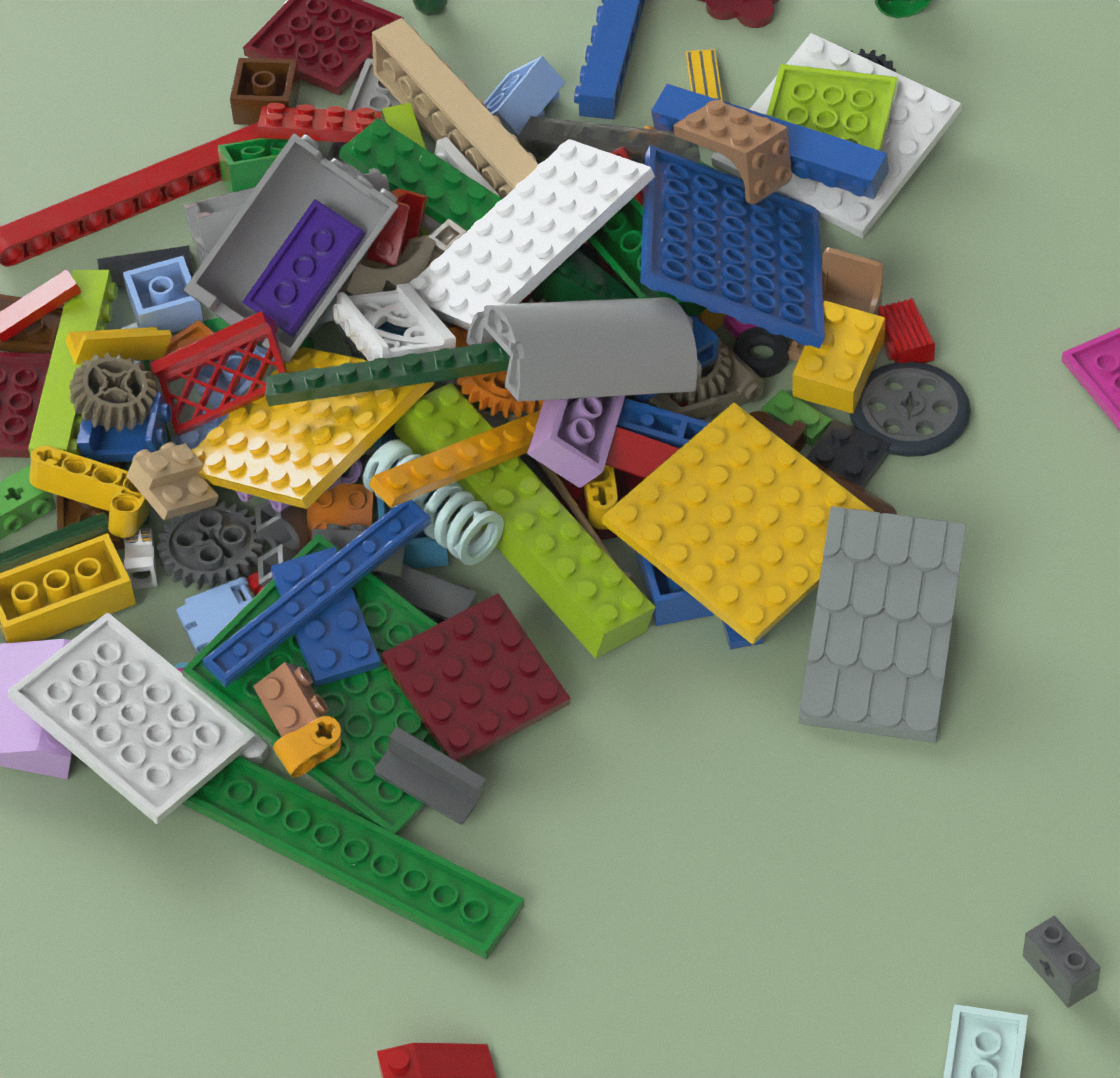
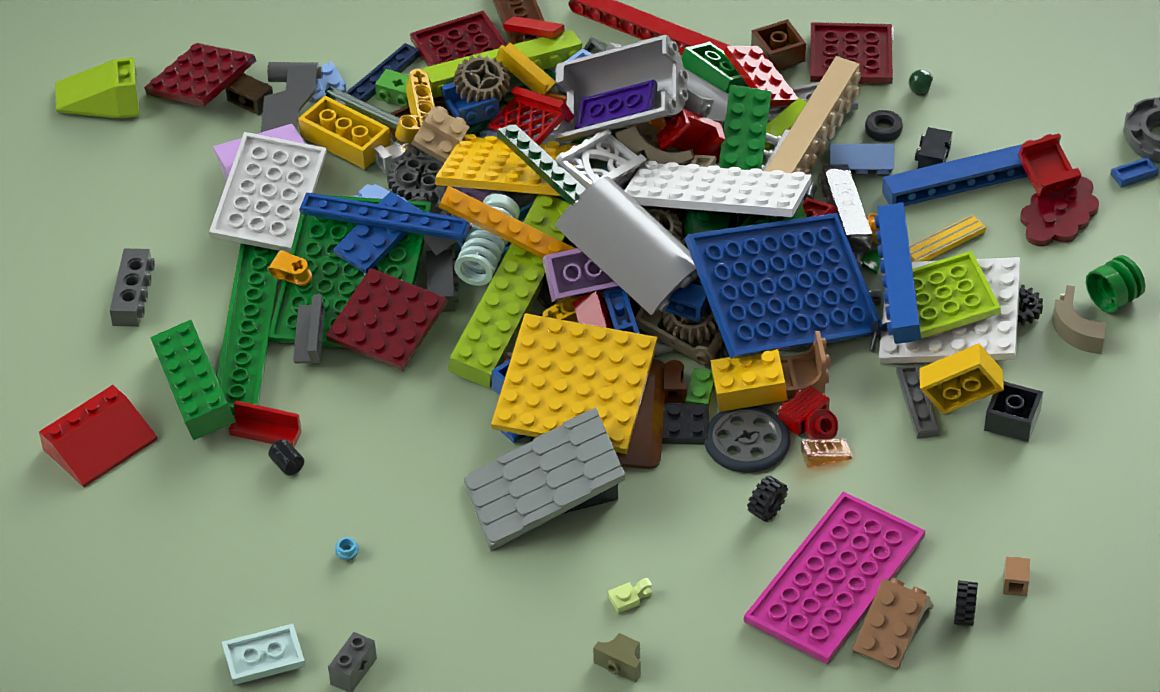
camera: 60 degrees right, 5 degrees down
nougat bracket [253,662,329,737] -> none
medium nougat bracket [673,100,792,205] -> none
none -> dark grey brick [110,248,155,327]
none -> green brick [150,319,236,441]
none -> red panel [229,401,302,447]
none -> black piece [268,439,305,476]
none -> medium azure plate [335,537,359,560]
none -> yellowish green plate [608,578,652,614]
none -> black tyre [747,476,788,522]
none -> clear orange slope [801,439,852,468]
none -> red plate [805,409,839,443]
none -> black tyre [865,110,903,142]
none -> black hand [869,320,888,352]
none -> dark grey tile [896,364,940,439]
none -> black brick [915,127,953,169]
none -> yellow brick [919,343,1004,415]
none -> black brick [984,381,1043,442]
none -> dark tan arch [1053,285,1106,354]

